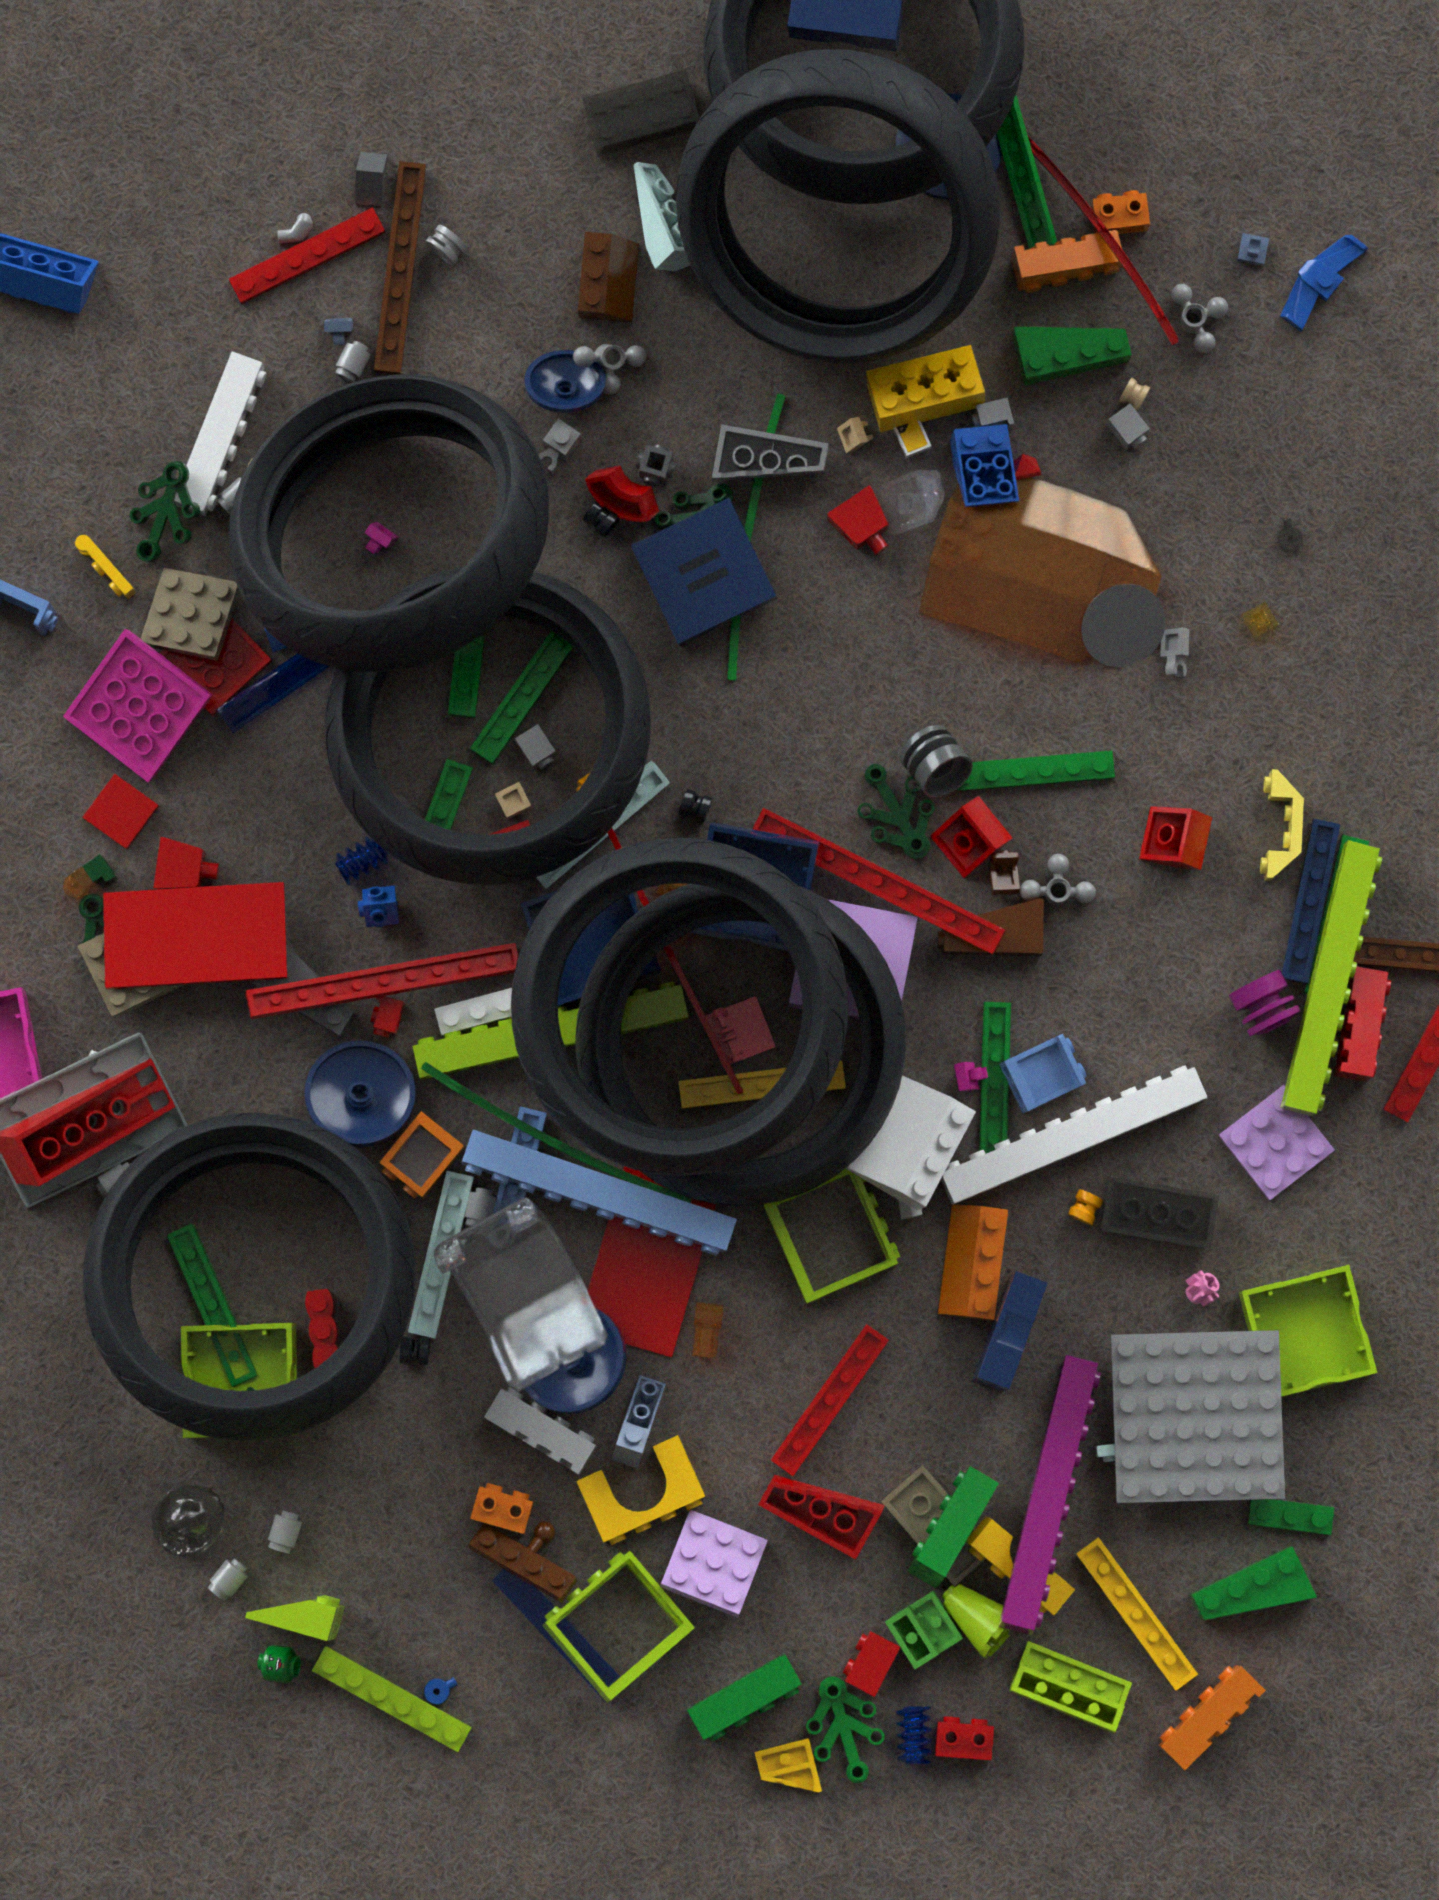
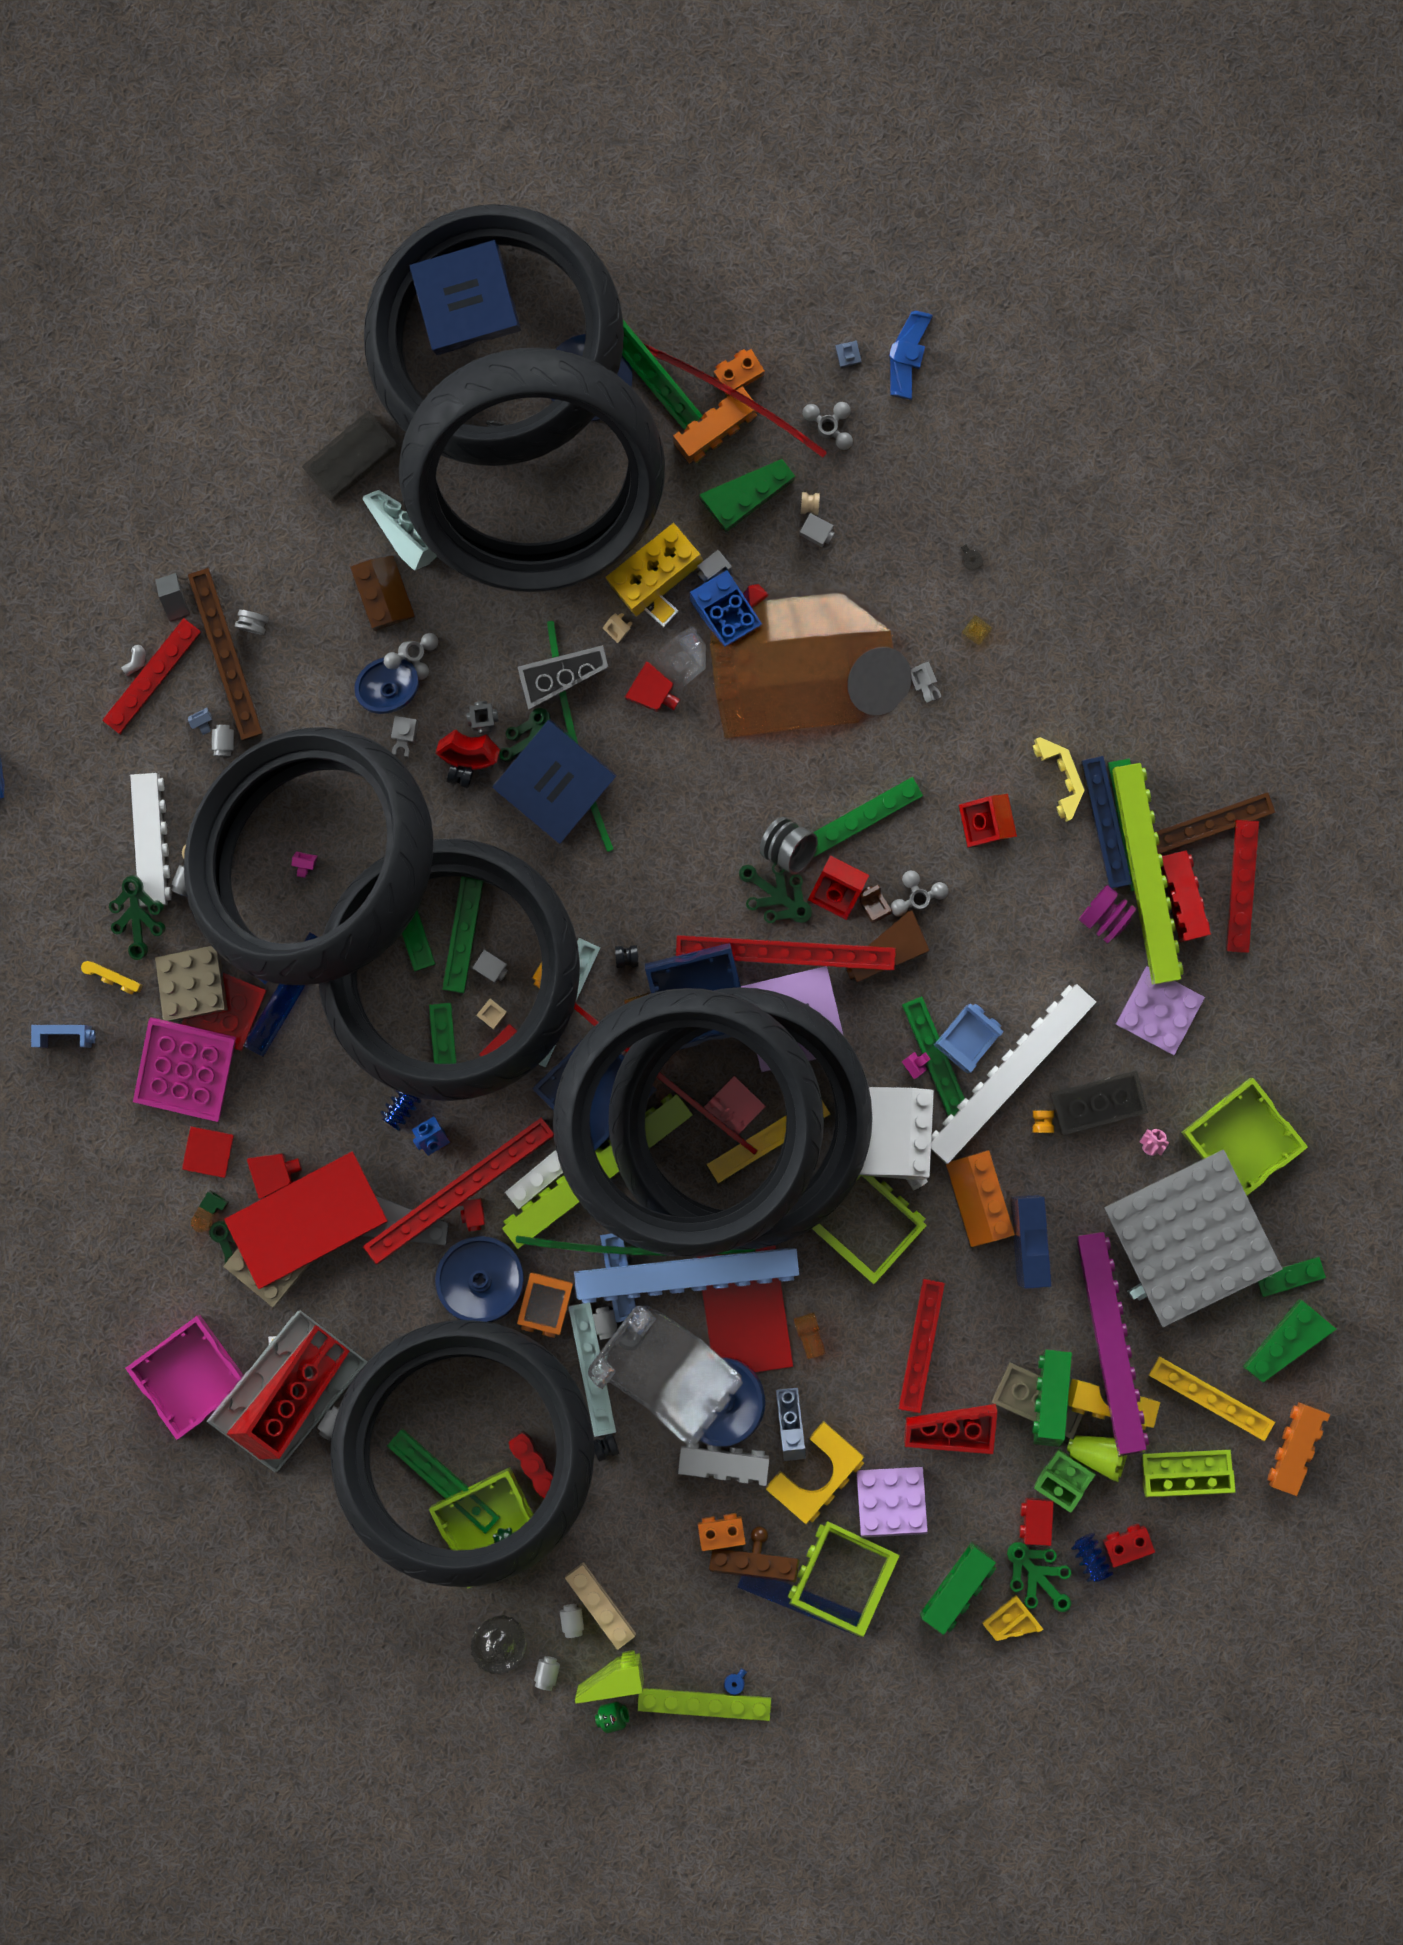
camera: 20 degrees left, 5 degrees up
none -> tan brick [565,1562,636,1650]

